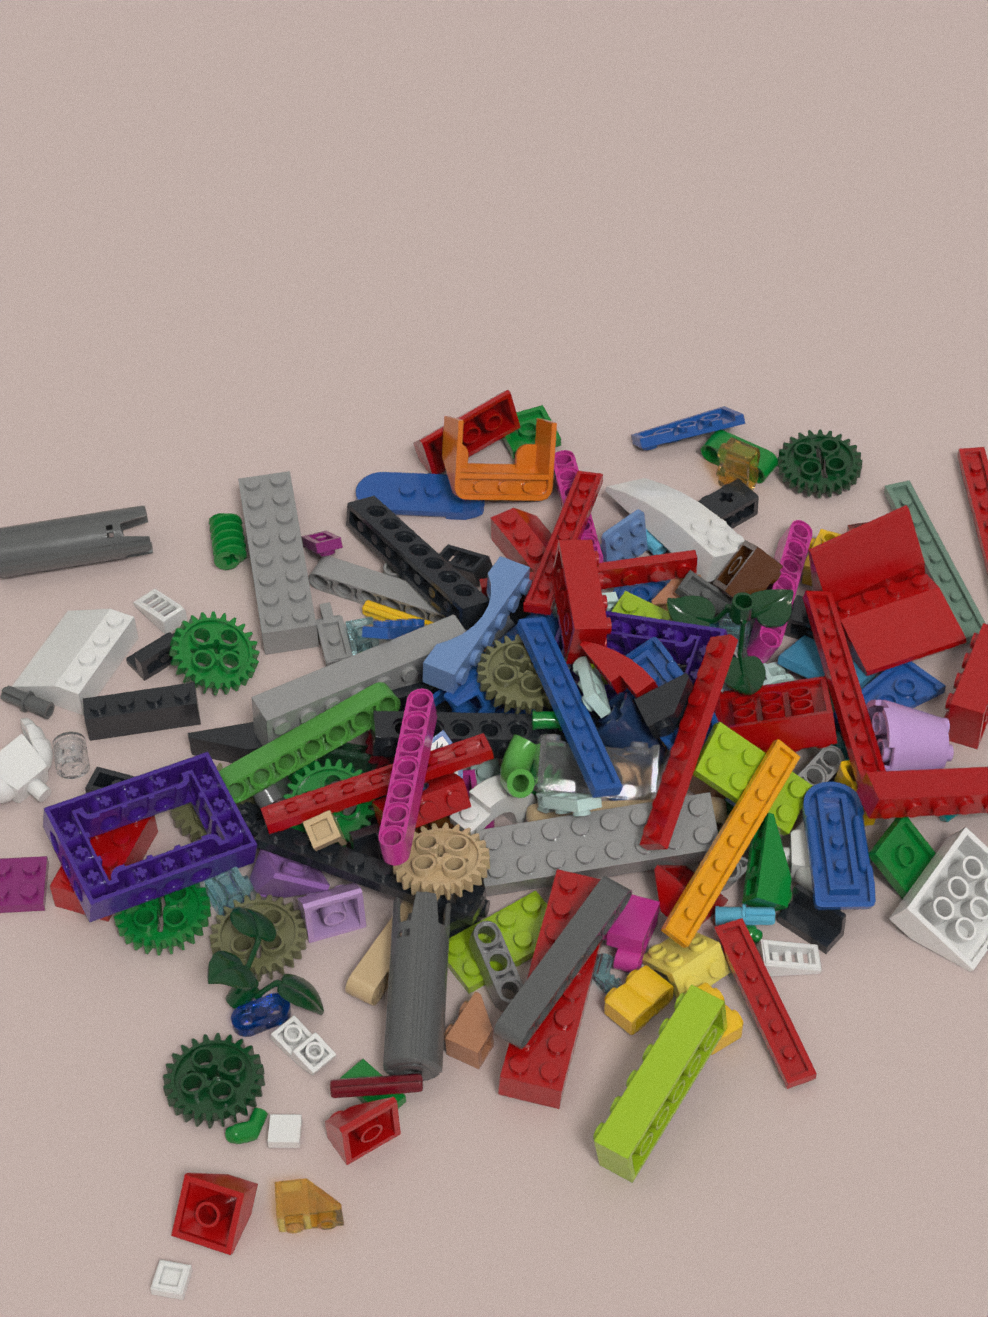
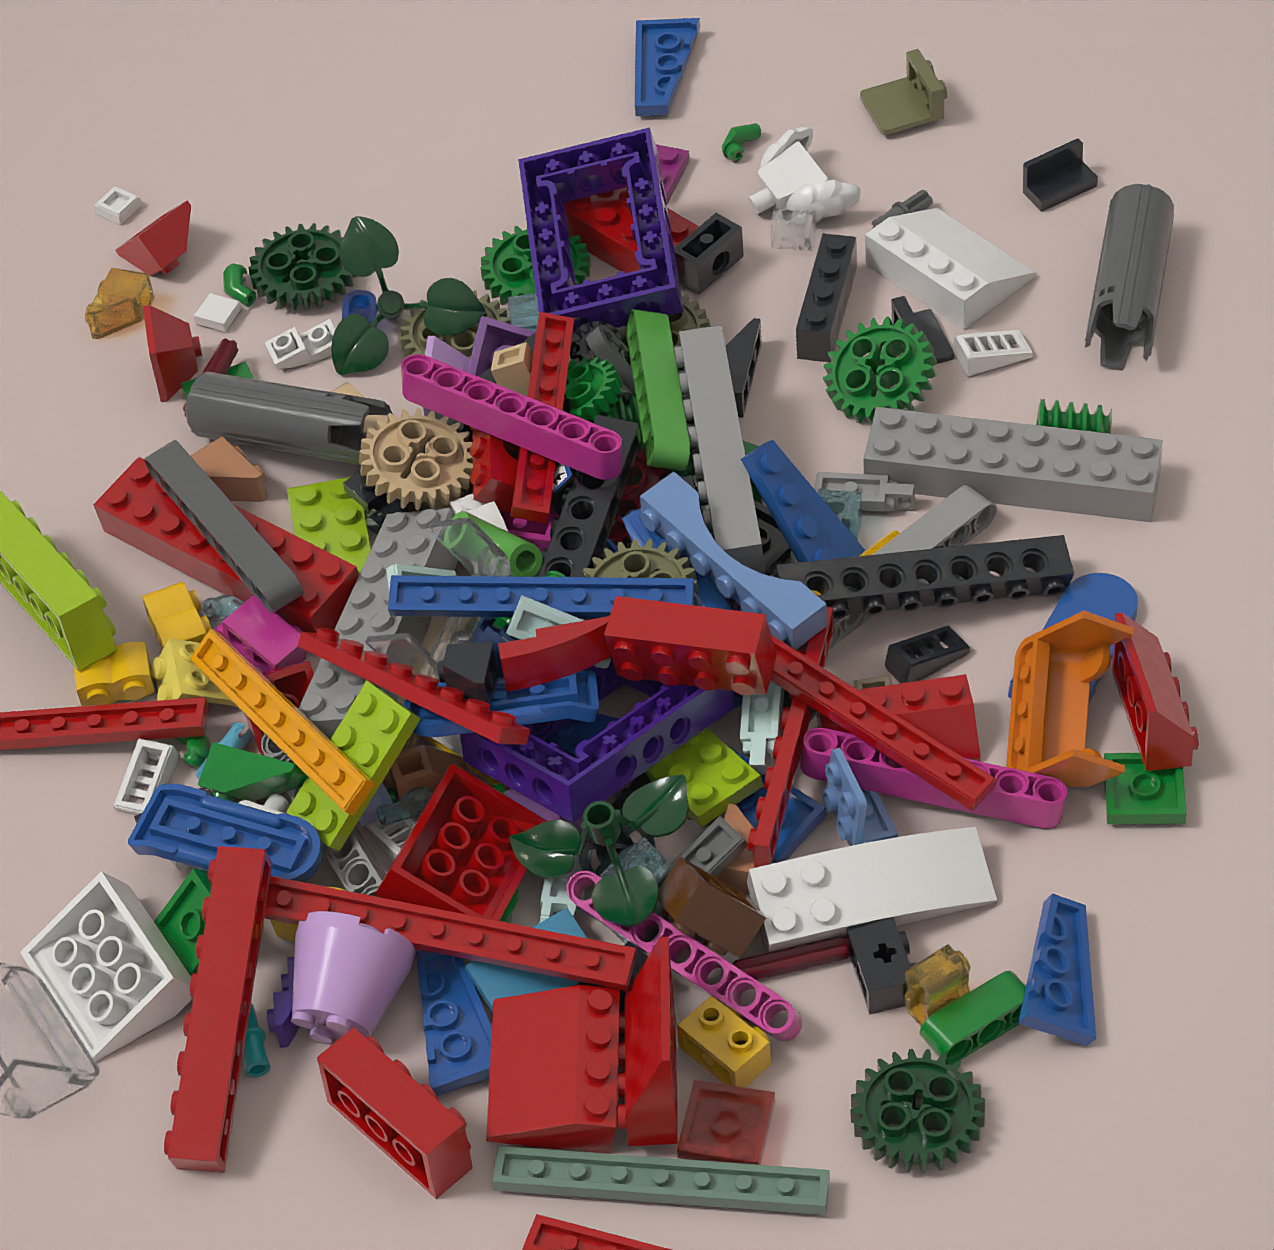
camera: 115 degrees right, 0 degrees up
magenta plate [301,531,343,556] -> none
flat silver beam [469,921,523,1011] -> none

